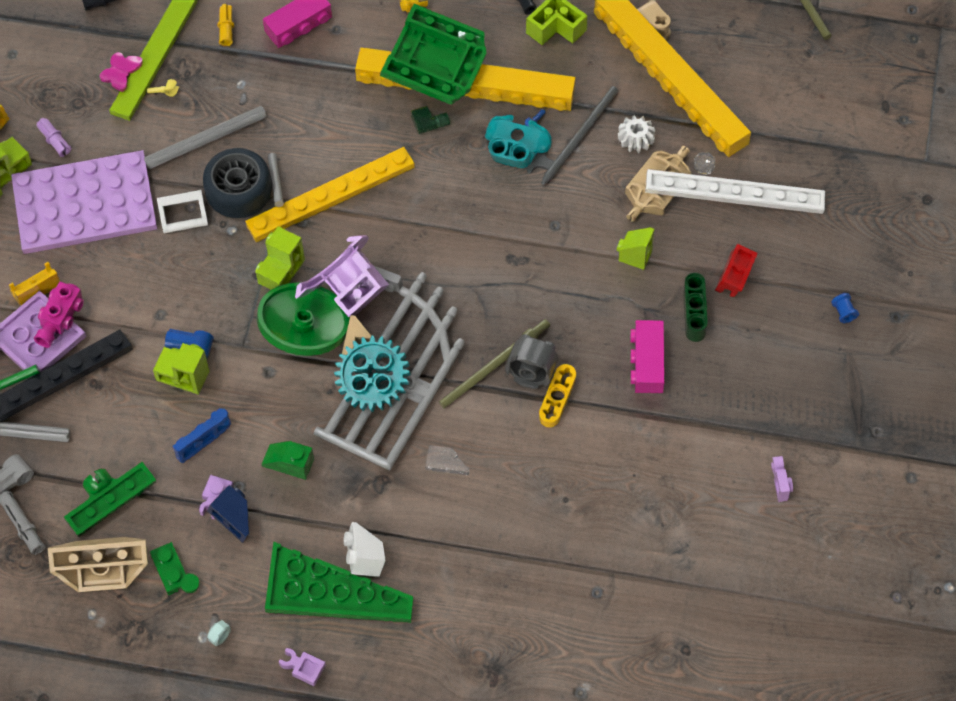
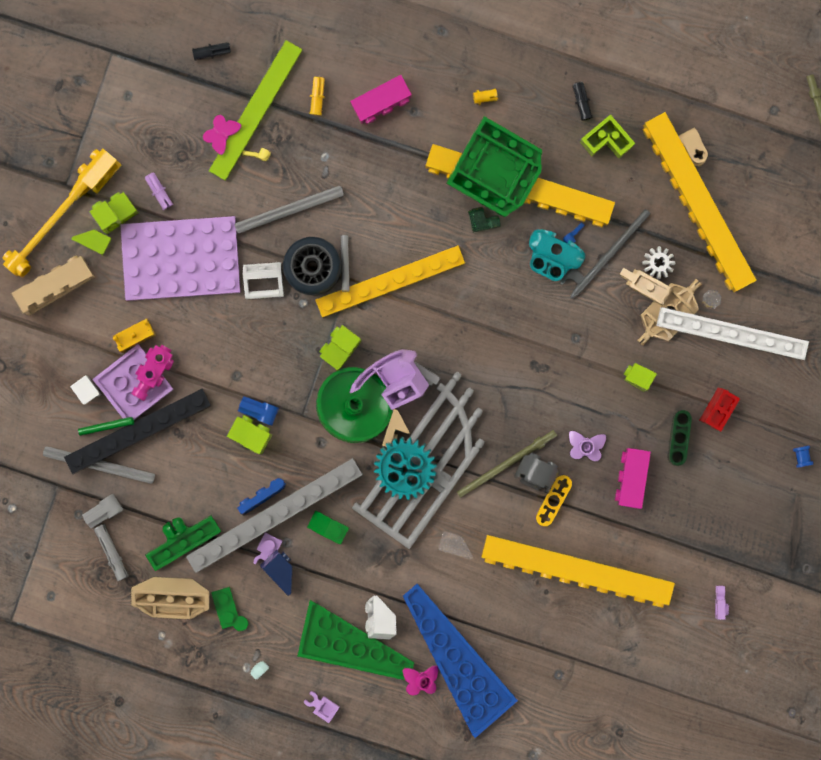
camera: 10 degrees right, 25 degrees up
none -> light grey brick [186,458,363,573]
none -> blue wing [403,584,518,738]
none -> dark pink animal [403,665,438,696]
none -> yellow brick [481,535,675,608]
none -> lavender animal [569,431,606,461]
none -> tan hinge [620,268,673,306]

